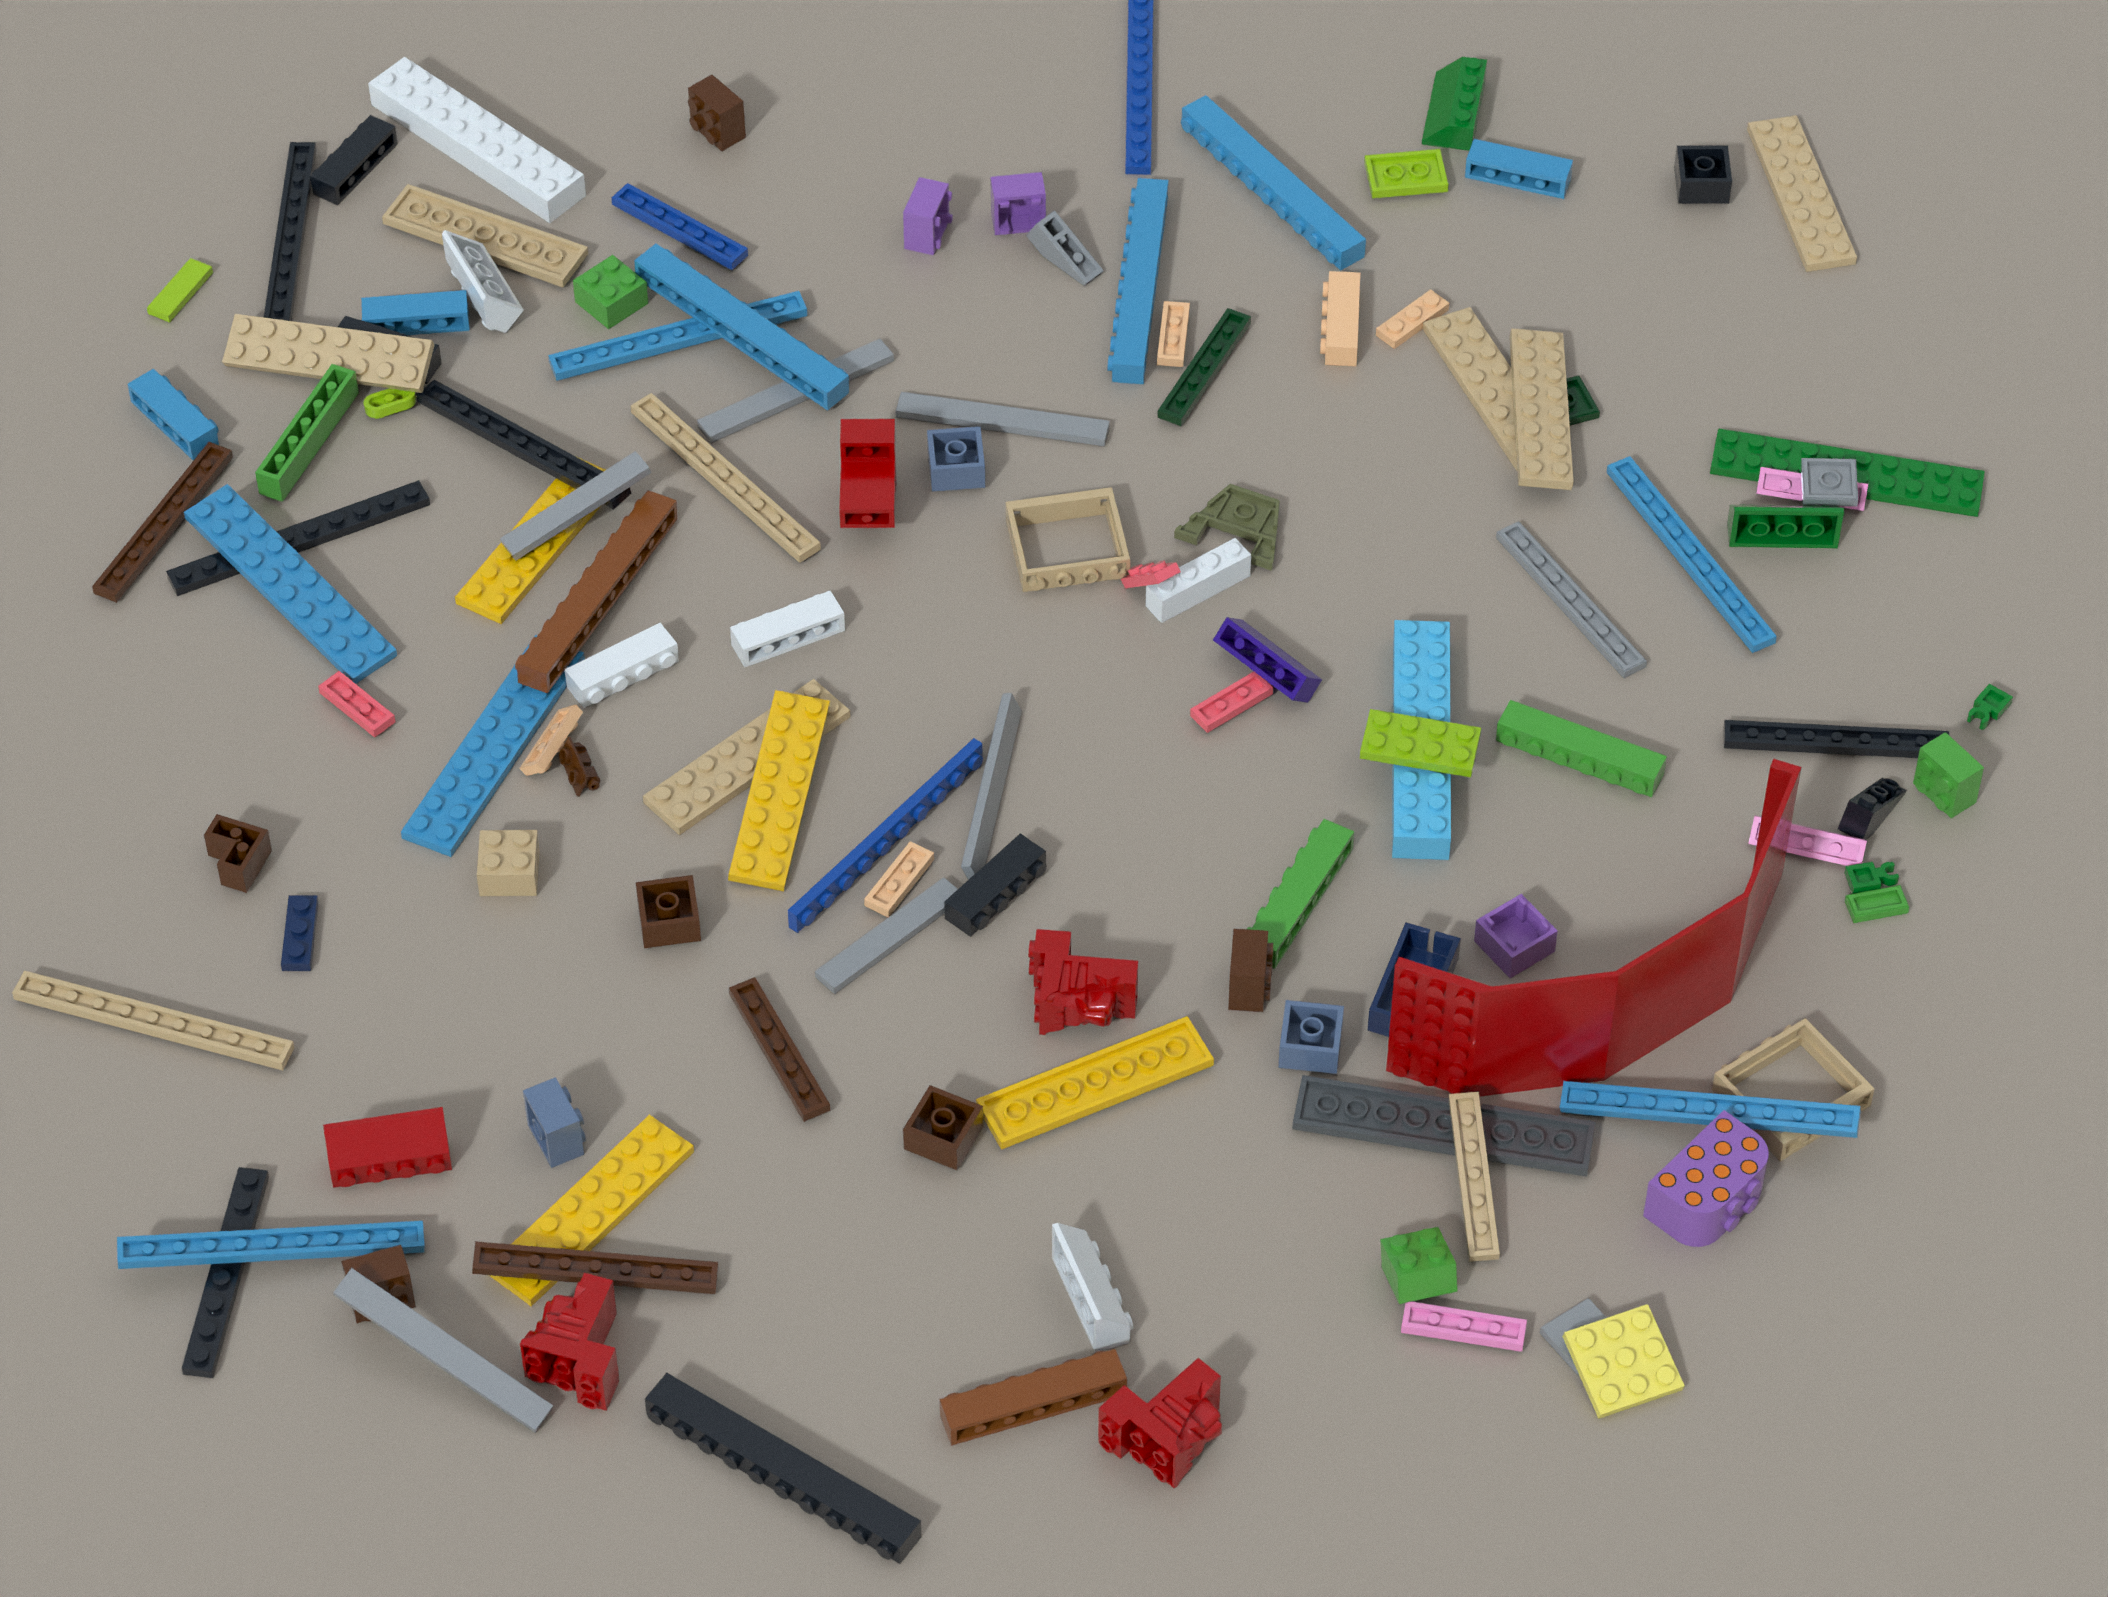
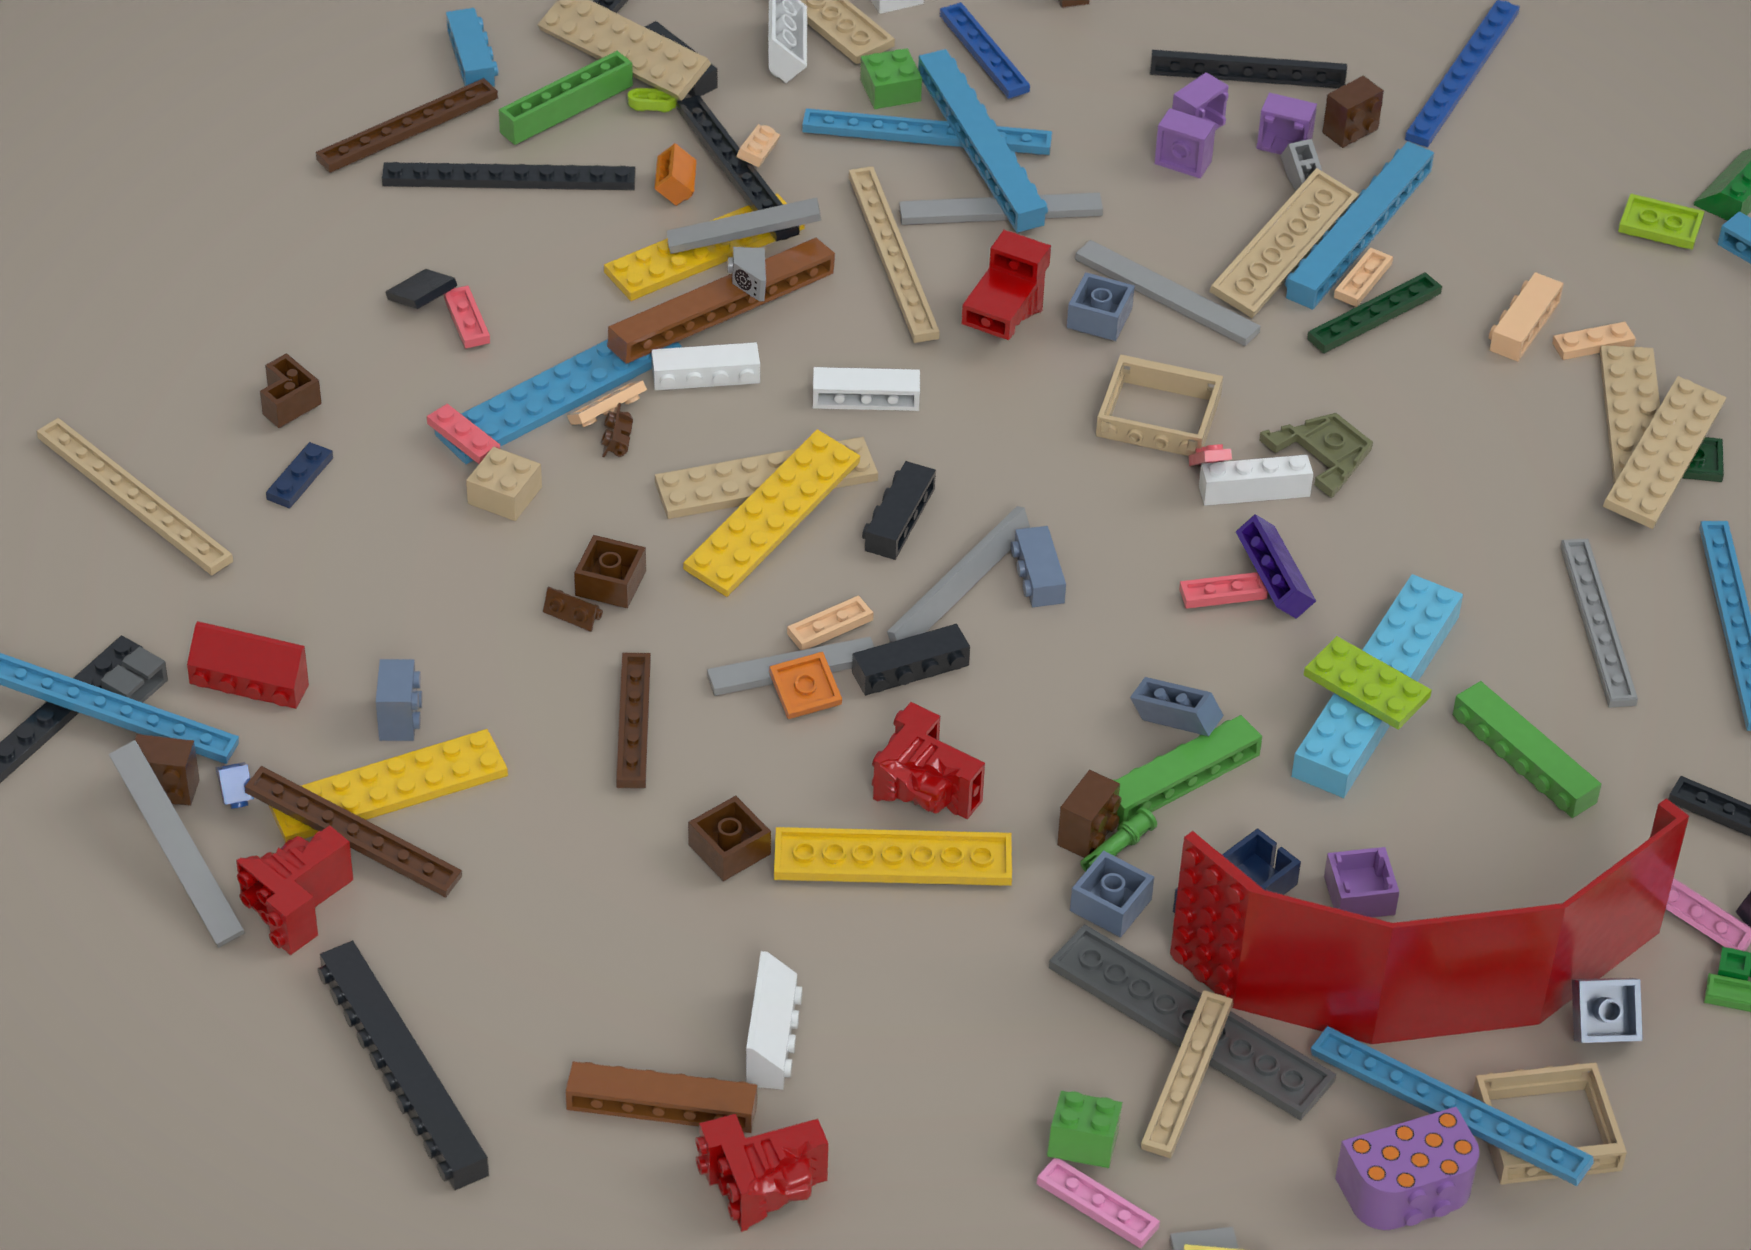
camera: 25 degrees right, 5 degrees down
dark azure plate [184,484,397,684] -> none
dark azure brick [361,290,470,335] -> none
blue plate [788,738,983,933] -> none
dark azure brick [1181,95,1366,271] -> none
none -> dark grey piece [101,646,168,703]
none -> slope [215,762,254,809]
none -> black tile [385,269,458,309]
none -> coral plate [427,404,500,464]
none -> reddish brown hinge [543,587,603,632]
none -> orange brick [654,143,697,206]
none -> light grey slope [727,247,766,301]
none -> light nougat plate [736,124,780,167]
none -> orange plate [769,651,842,720]
none -> black brick [862,461,936,560]
none -> sand blue brick [1011,526,1066,607]
none -> bright green pin [1080,807,1157,872]
none -> sand blue brick [1130,677,1224,736]
none -> black plate [1150,49,1347,89]
none -> medium lavender container [1154,108,1216,179]
none -> tan plate [1209,168,1359,318]
none -> reddish brown brick [1322,75,1384,148]
none -> brick [1572,978,1643,1043]

